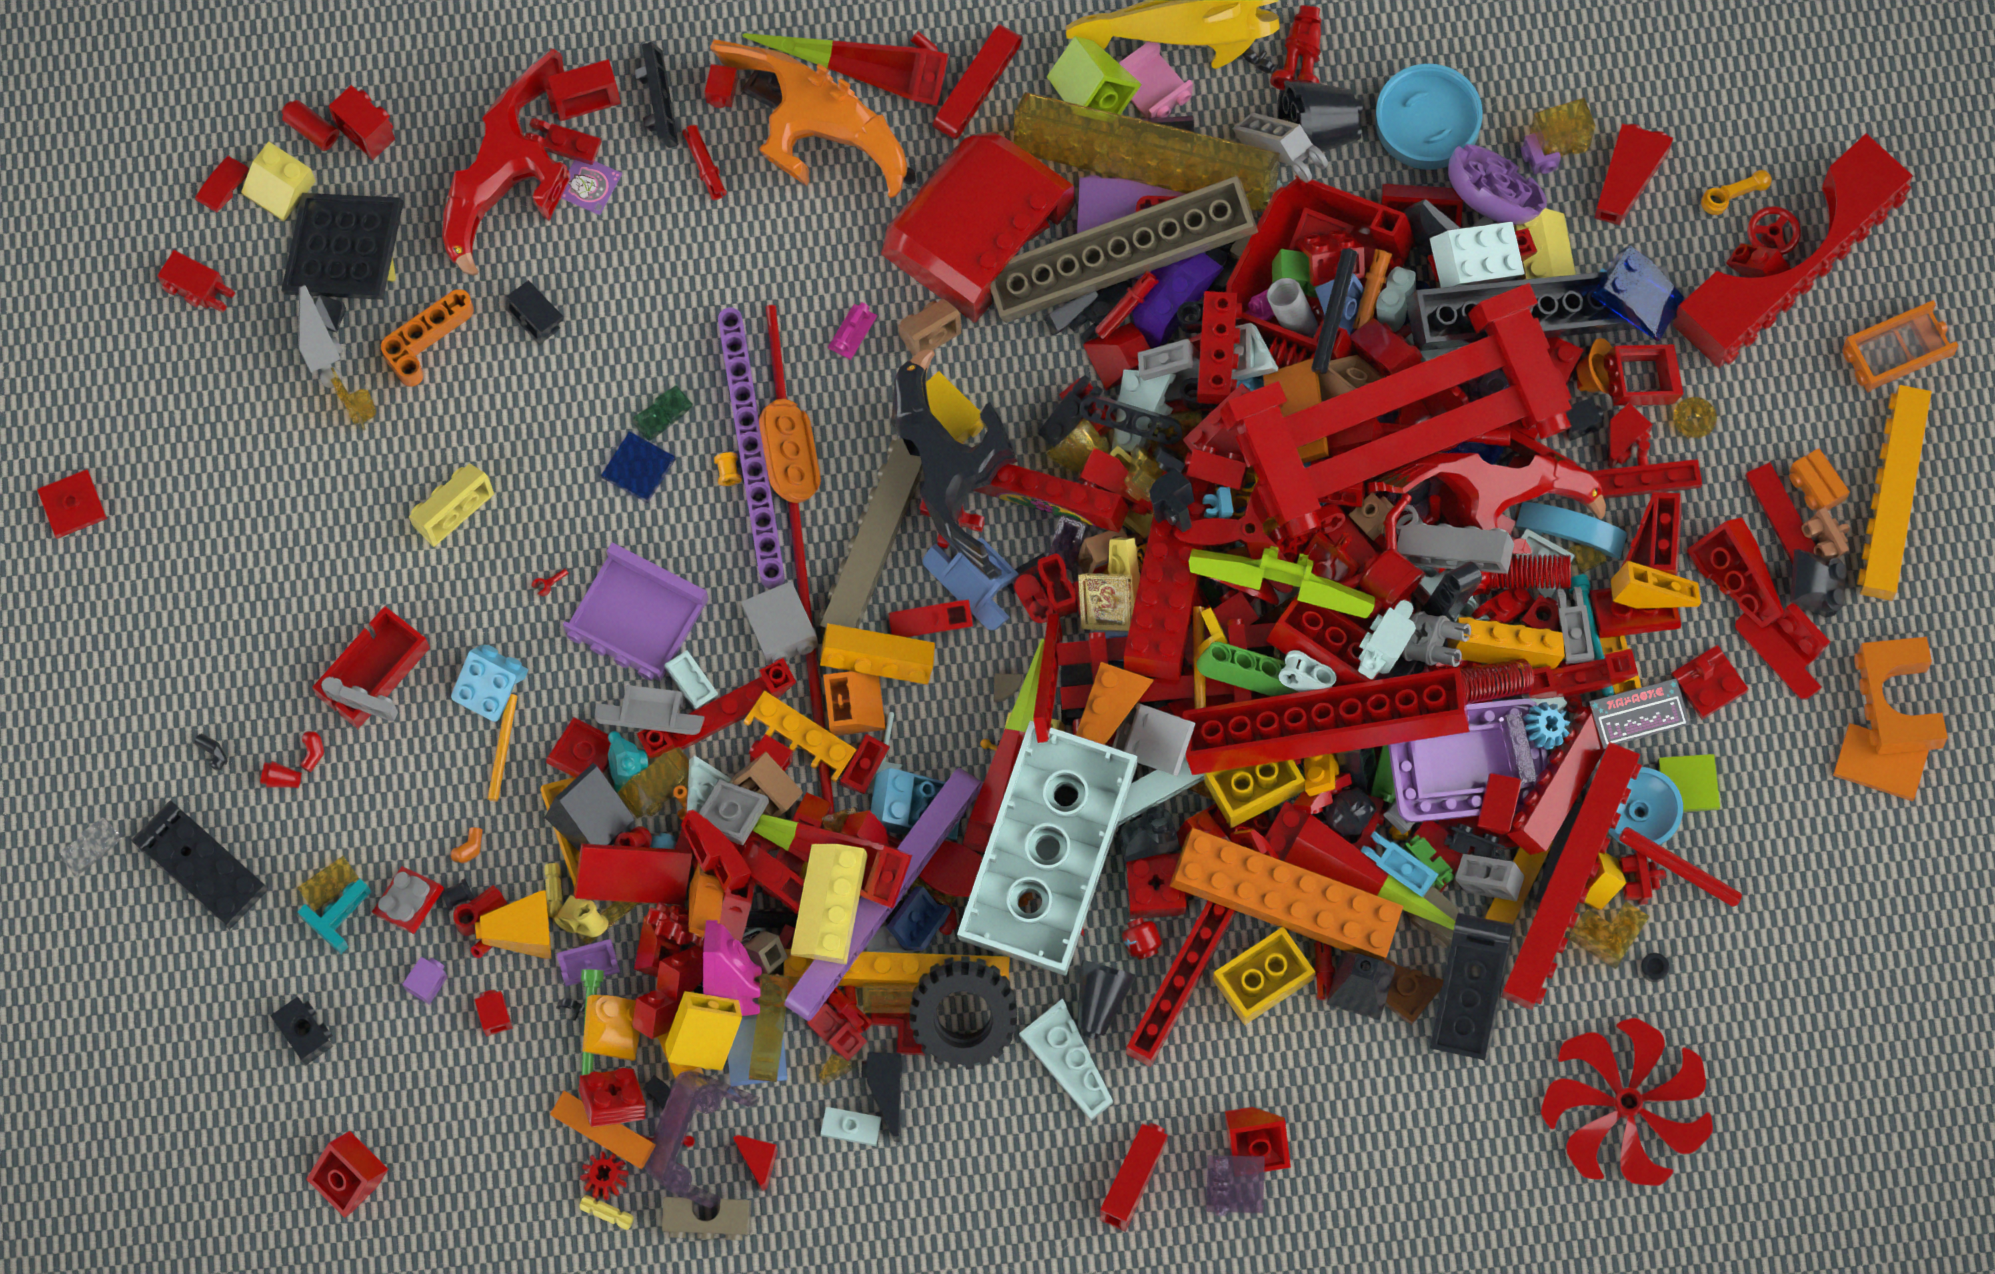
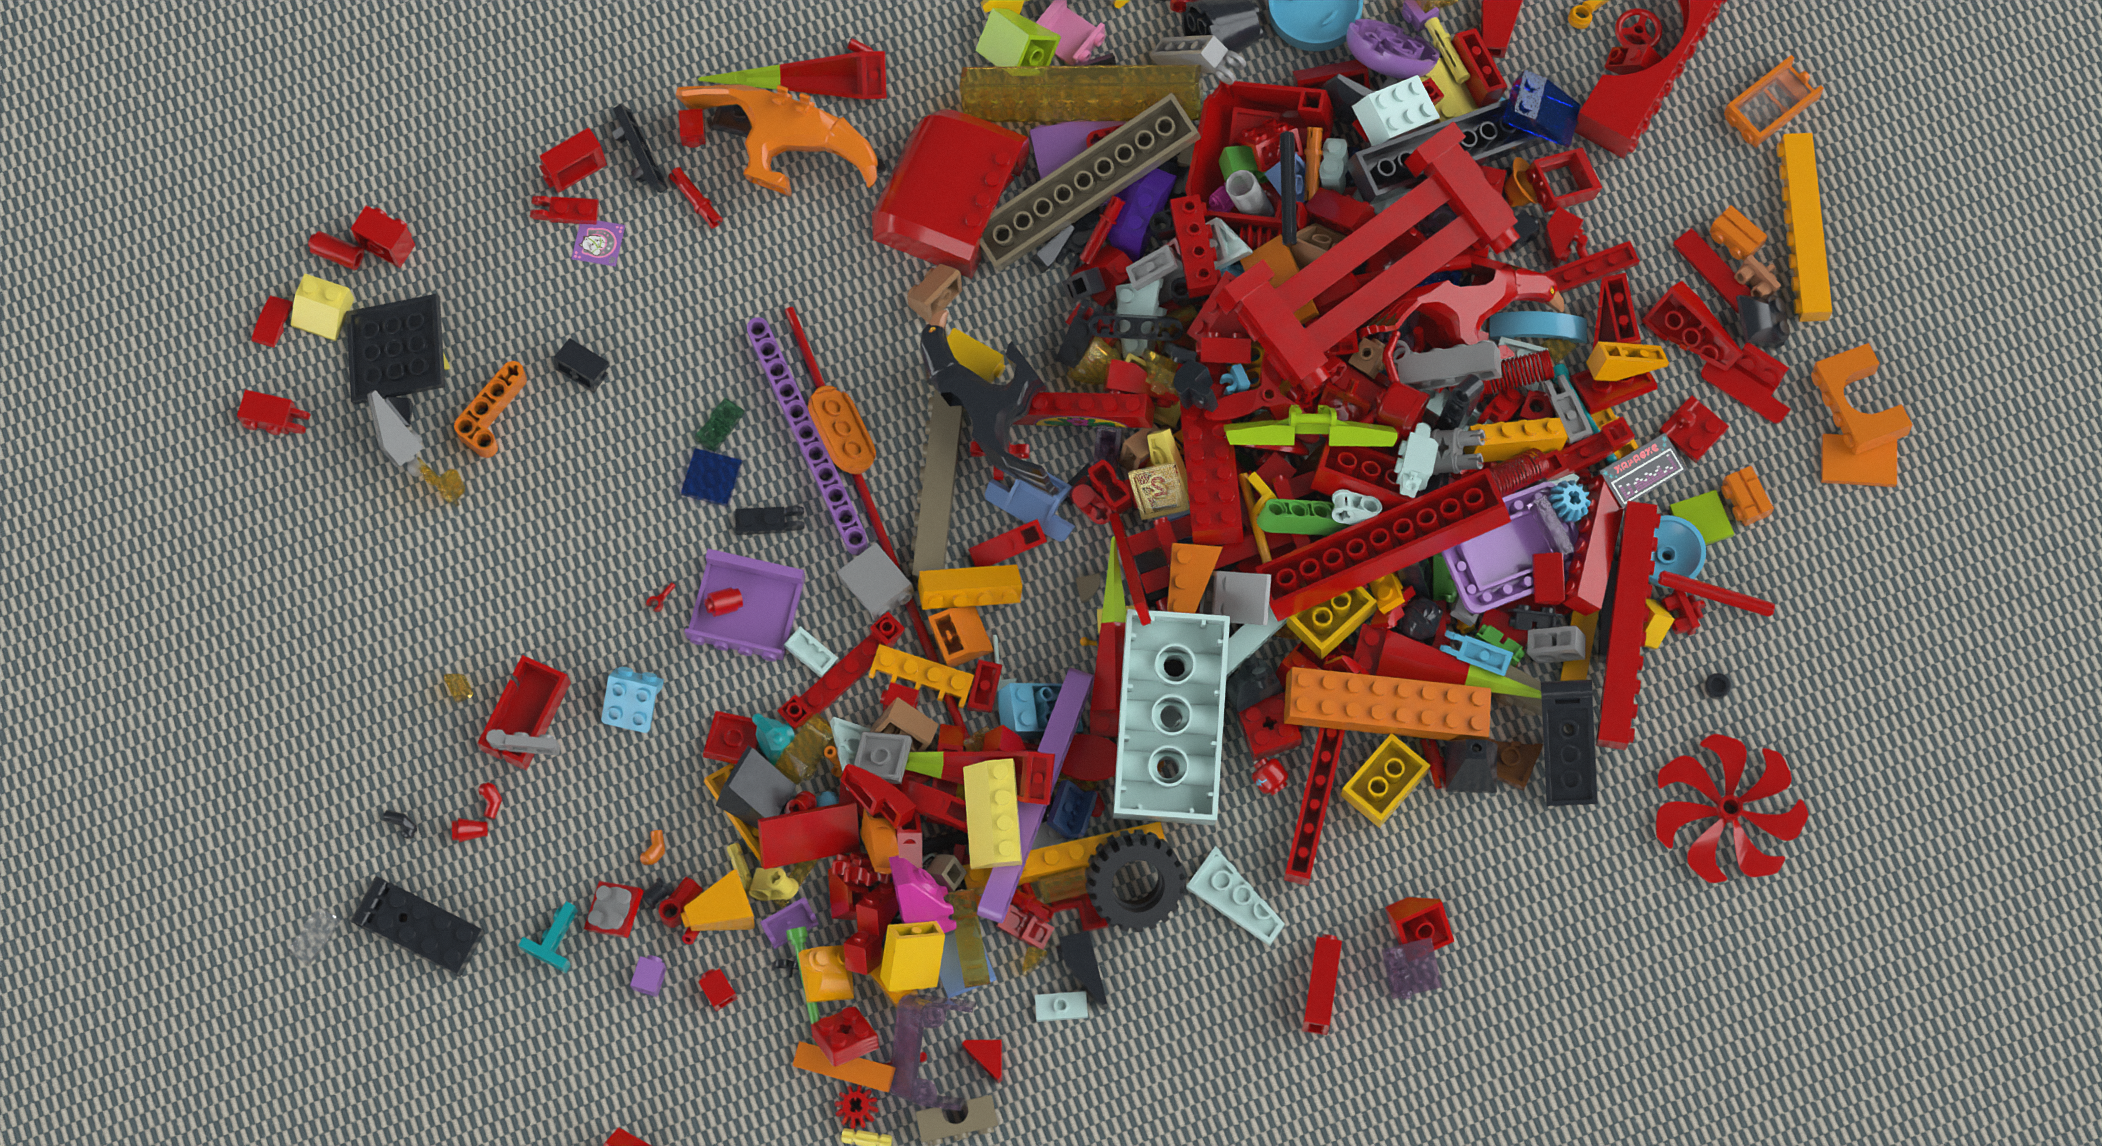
camera: 15 degrees left, 0 degrees up
red plate [37,469,107,539] -> none
black brick [270,996,333,1066] -> none
clear yellow plate [297,856,359,911] -> none
light yellow slope [409,463,494,547] -> none
red animal [442,48,571,276] -> none
light orange bar [487,694,518,802] -> none
light grey plate [595,685,704,735] -> none
black piece [643,1075,679,1113] -> none
light orange bush [714,452,742,486] -> none
dark pink hinge [828,302,877,360] -> none
red beam [932,24,1023,140] -> none
black cone [1077,960,1136,1040] -> none
clear yellow brick [1569,901,1650,970] -> none
clear yellow gear [1673,397,1717,439] -> none
none -> clear yellow slope [443,674,474,703]
none -> red brick [704,587,743,617]
none -> black hinge [735,506,805,535]
none -> black brick [1062,267,1107,304]
none -> light yellow pin [1425,17,1470,84]
none -> red brick [1450,28,1508,108]
none -> orange brick [1721,466,1774,526]

